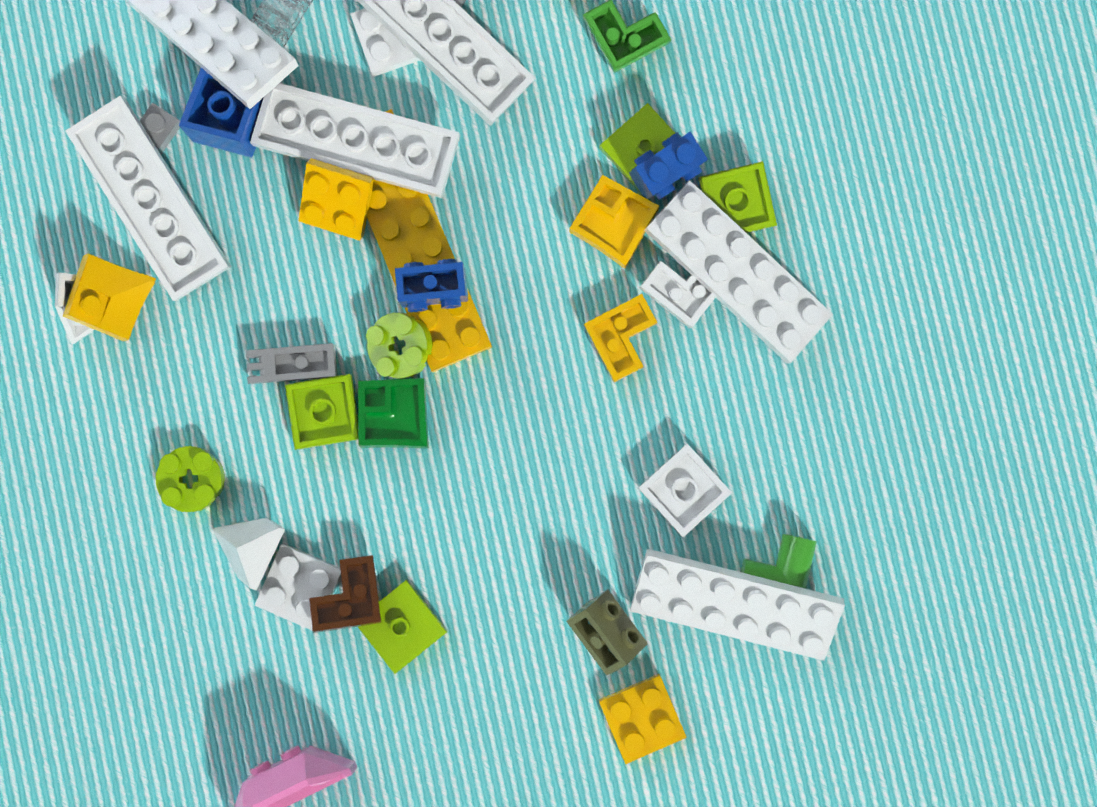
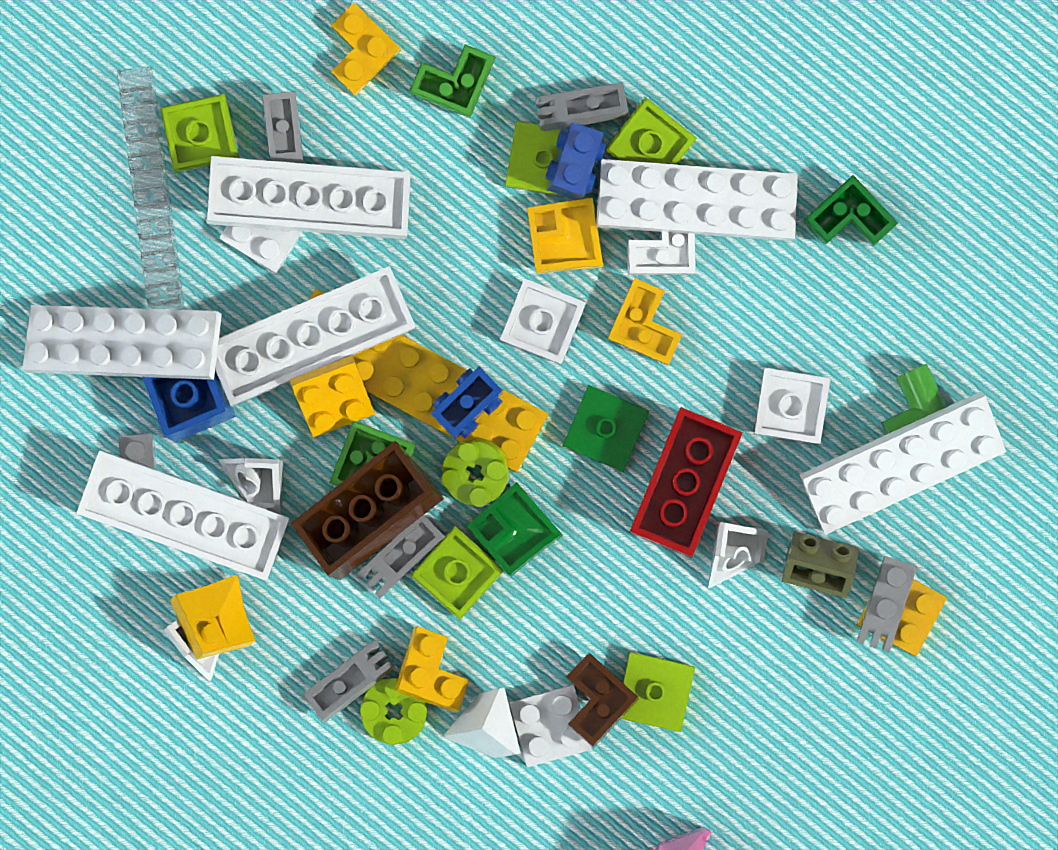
camera: 35 degrees left, 0 degrees up
none -> white slope [218,458,283,513]
none -> reddish brown slope [291,441,444,580]
none -> light grey hinge [303,640,395,723]
none -> bright green brick [329,420,416,486]
none -> yellow plate [394,626,469,713]
none -> white plate [500,278,586,365]
none -> light grey hinge [535,82,629,131]
none -> green plate [562,385,649,472]
none -> red brick [629,407,743,558]
none -> white slope [708,522,768,589]
none -> green brick [804,175,898,246]
none -> light grey hinge [856,556,917,653]

